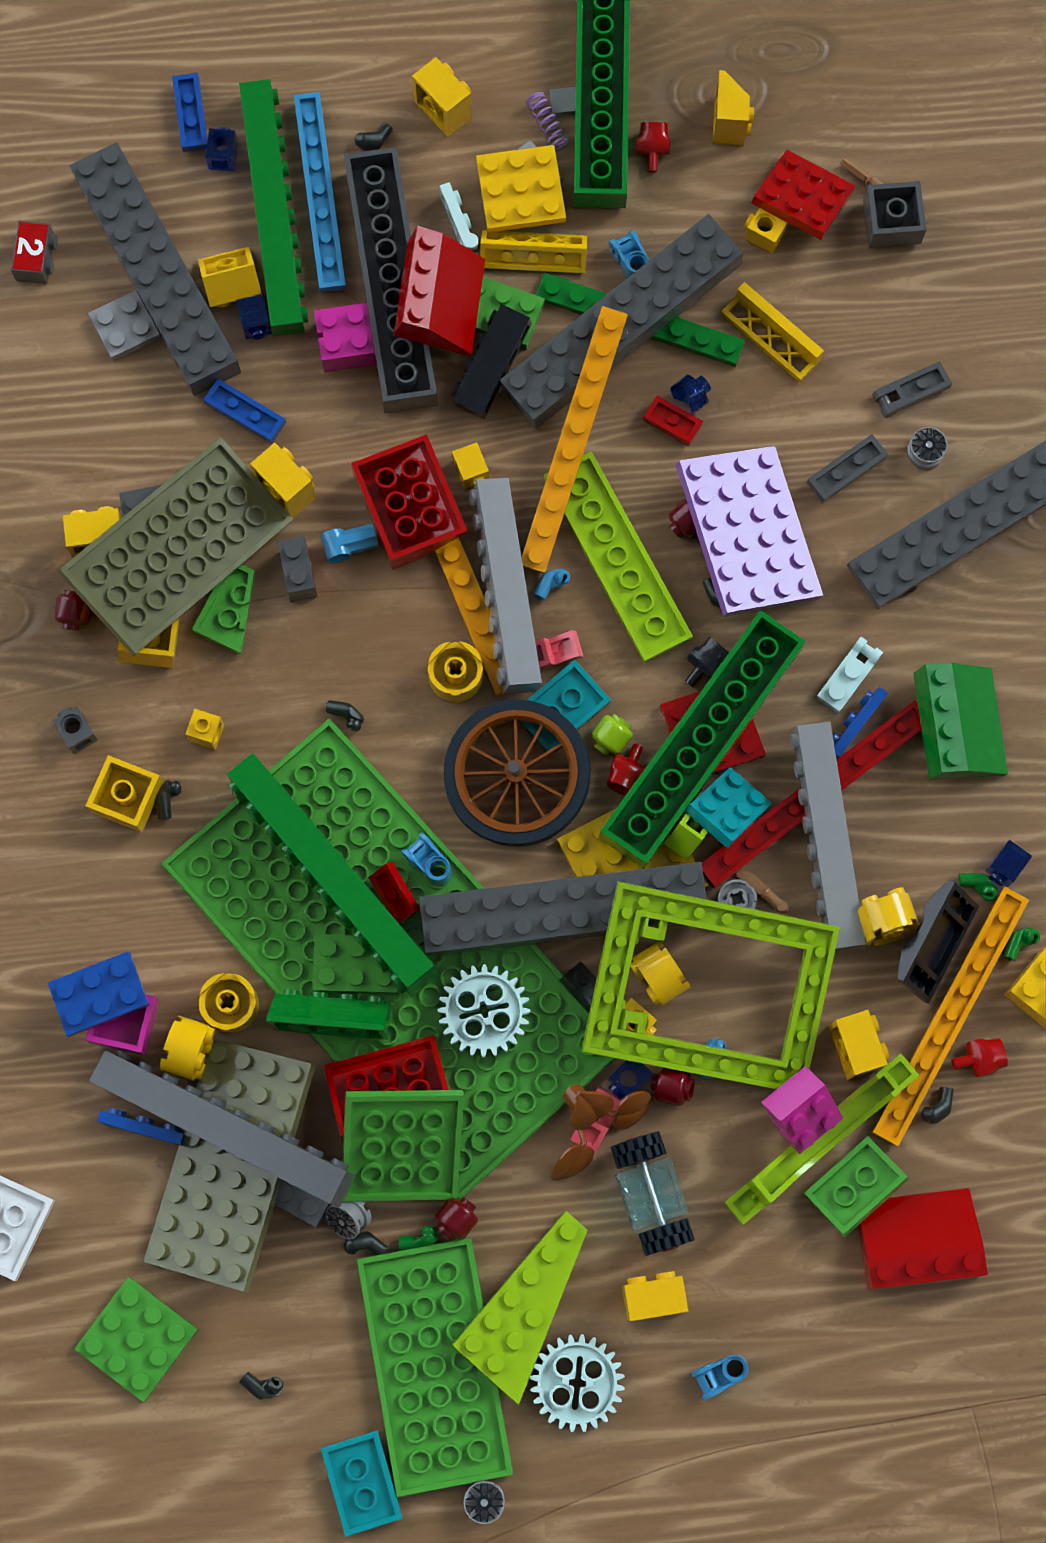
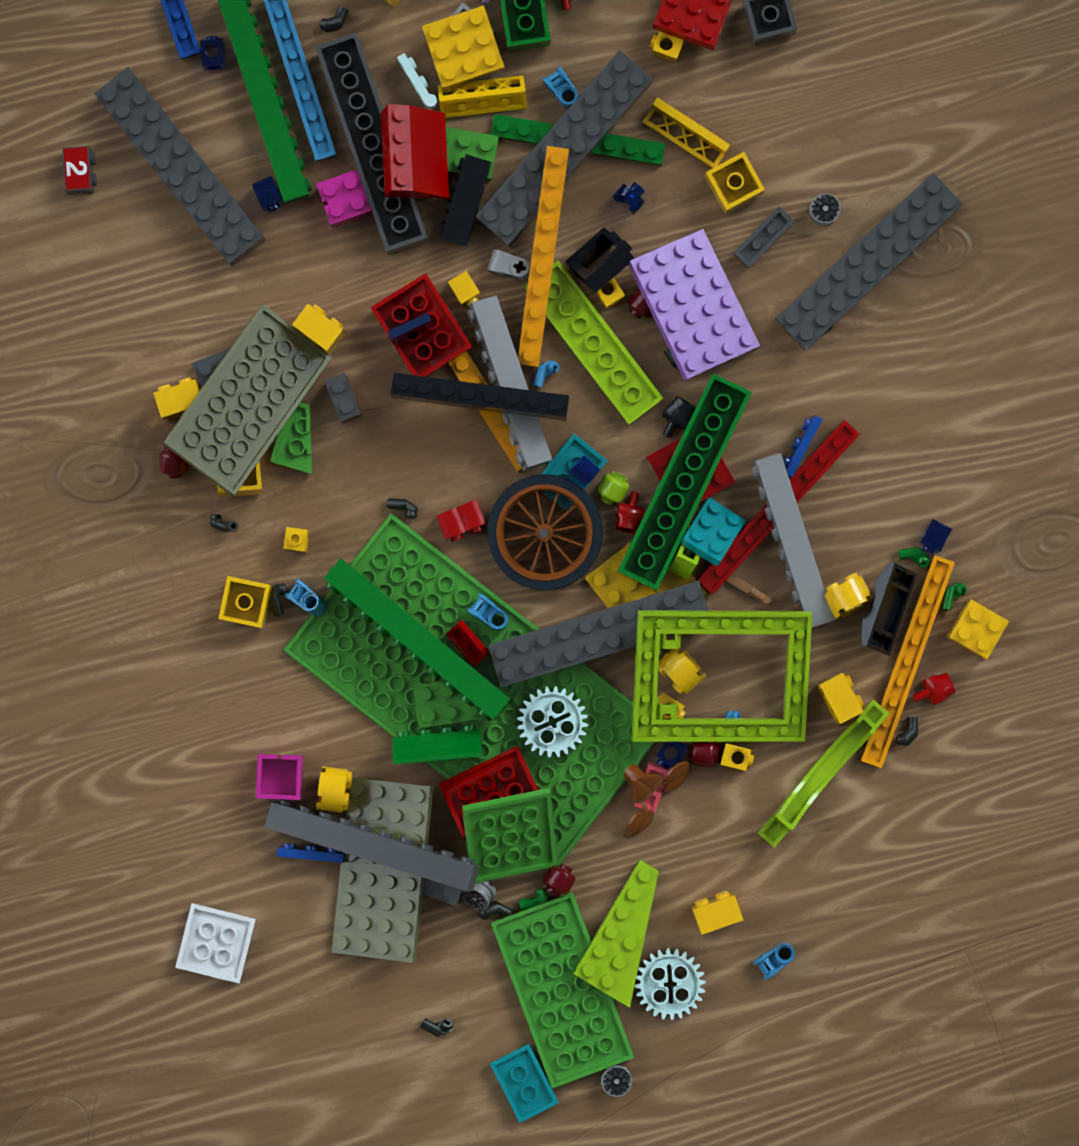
camera: 10 degrees left, 10 degrees up
blue plate [48,951,150,1037] -> none
dark grey brick [53,707,98,754] -> none
bright green plate [75,1277,199,1402] -> none
light grey plate [88,290,161,361] -> none
yellow slope [198,247,262,308] -> none
yellow brick [199,973,259,1034] -> none
blue plate [203,379,286,444] -> none
dark azure piece [321,523,378,563] -> none
yellow brick [428,641,483,704] -> none
coral slope [535,630,584,670] -> none
pearl dark grey plate [559,962,597,1013] -> none
plate [610,1131,695,1256] -> none
red plate [643,395,703,446] -> none
light grey wheel [716,879,757,909] -> none
dark pink piece [761,1066,843,1154] -> none
bright green plate [804,1136,908,1238] -> none
light aqua plate [816,637,884,714] -> none
red slope [858,1188,988,1289] -> none
dark grey plate [872,361,952,418] -> none
green slope [913,663,1008,780] -> none
none -> pearl dark grey arm [210,514,238,532]
none -> dark azure piece [284,578,327,617]
none -> dark blue tile [388,313,433,344]
none -> black brick [391,373,569,421]
none -> red brick [436,499,486,542]
none -> light grey piece [487,249,530,280]
none -> black window [565,227,635,293]
none -> clear blue brick [569,455,600,487]
none -> yellow brick [596,278,625,310]
none -> yellow brick [704,152,765,214]
none -> yellow brick [720,743,754,771]

